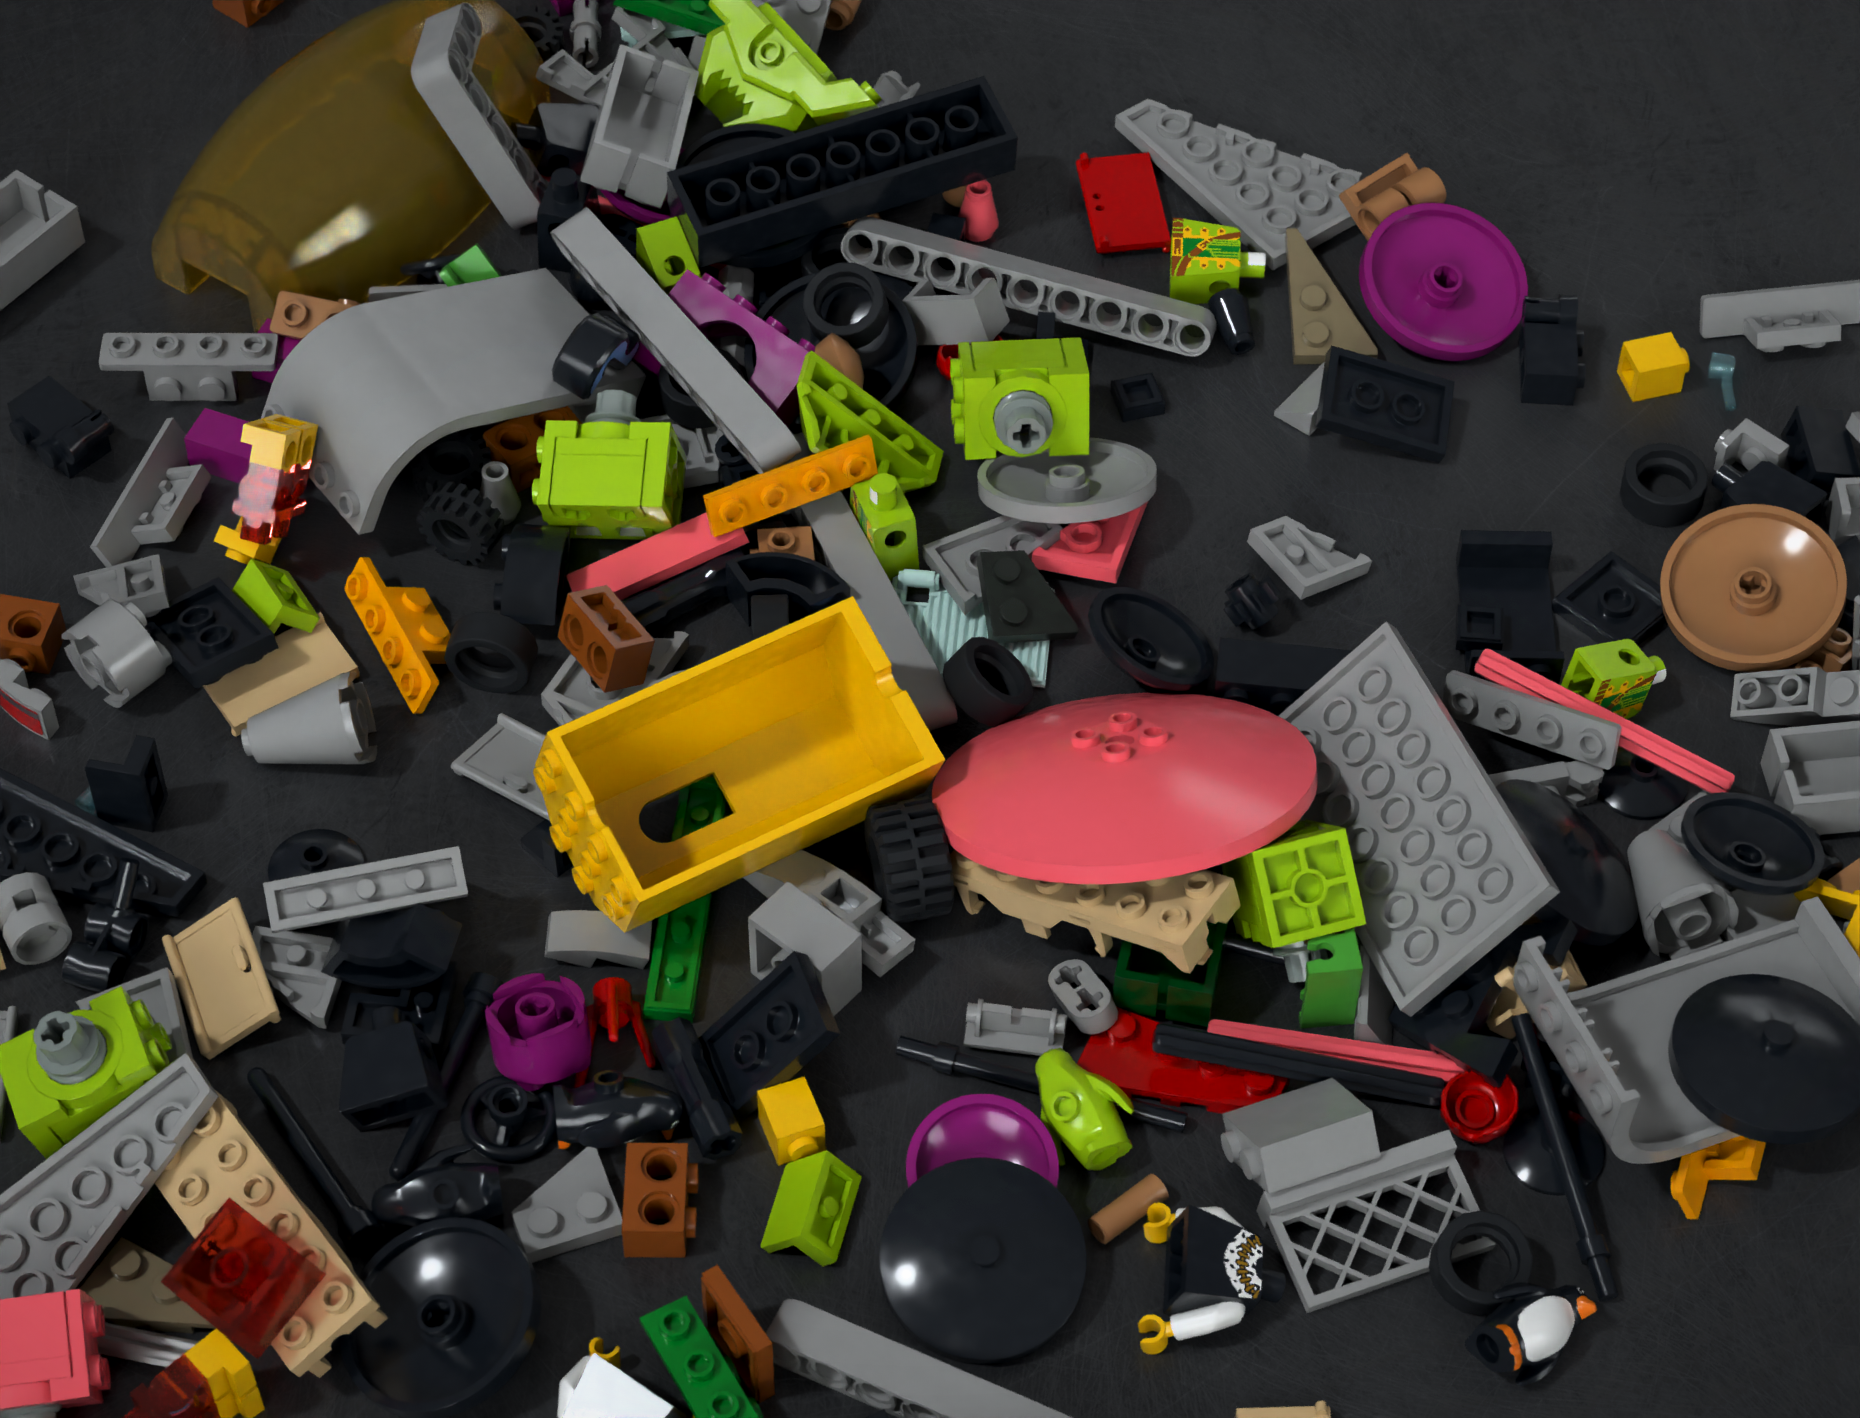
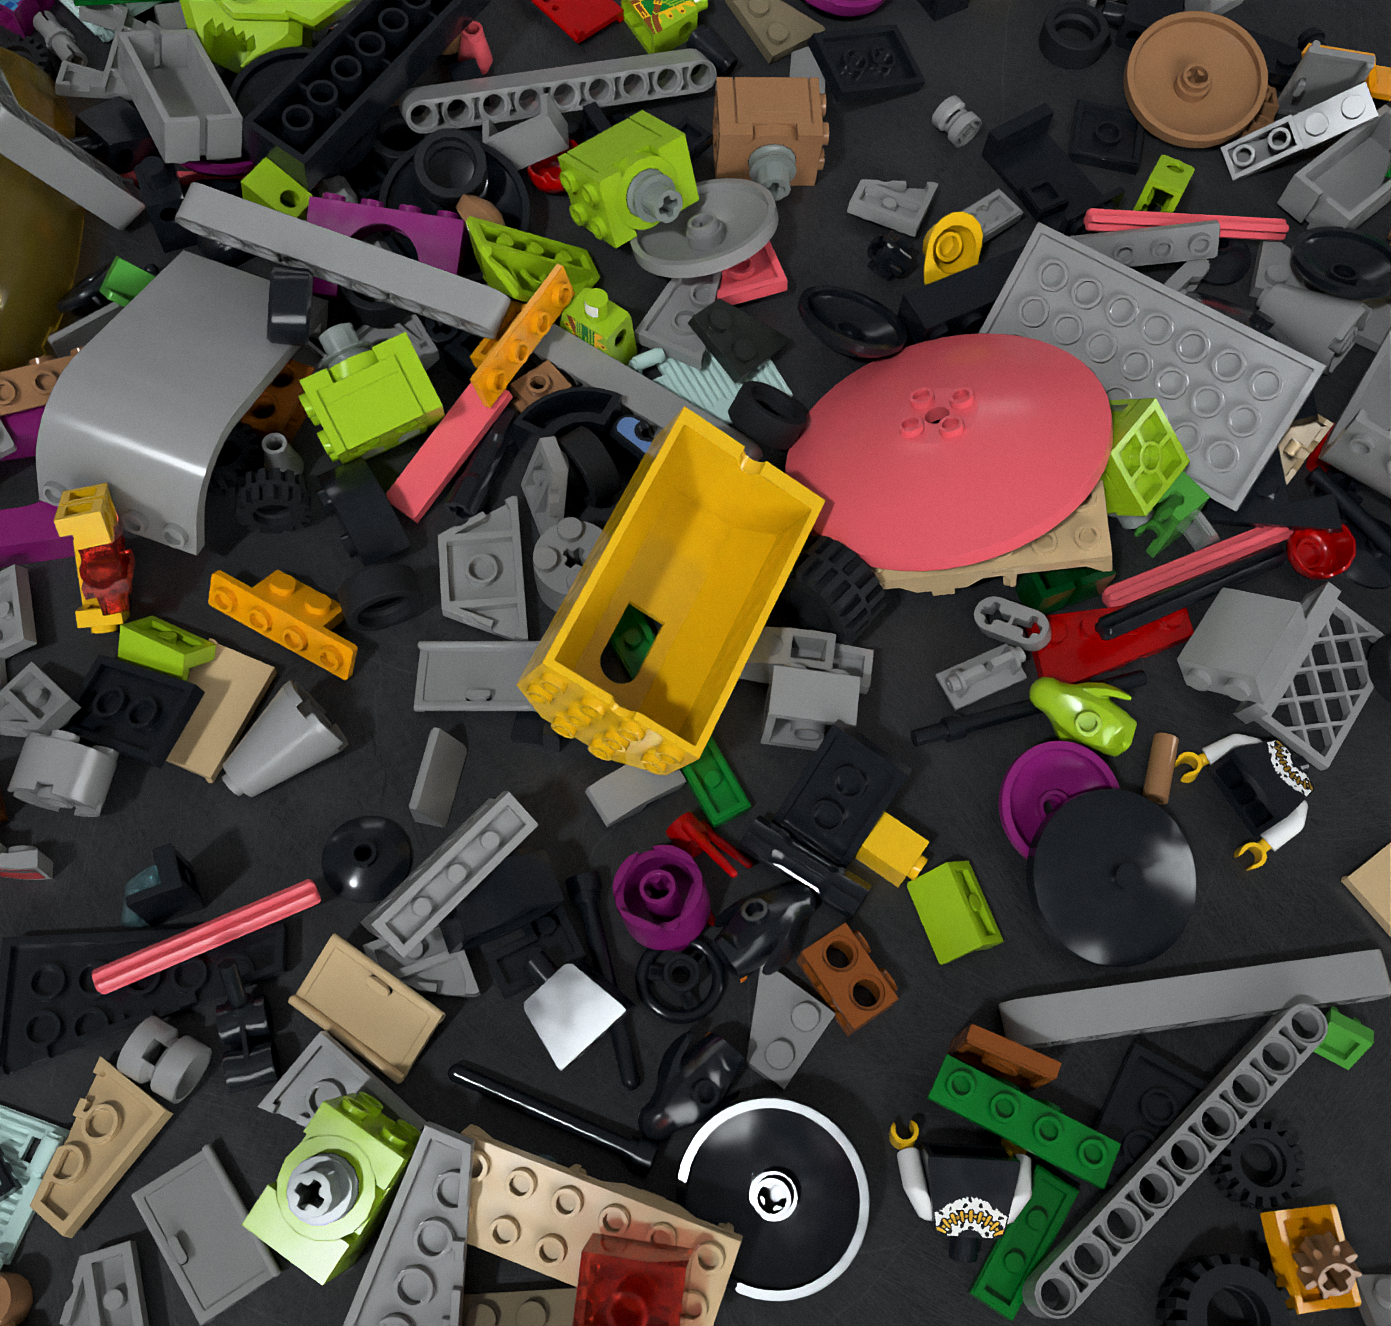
camera: 40 degrees left, 15 degrees up
dark orange brick [557,585,655,693] -> none
none -> coral axle [92,879,321,994]
none -> light grey slope [409,727,467,827]
none -> light grey wing [521,436,569,536]
none -> medium nougat piece [712,77,829,201]
none -> yellow piece [923,211,983,285]
none -> light grey wheel [932,95,982,148]
none -> light grey plate [961,189,1023,244]

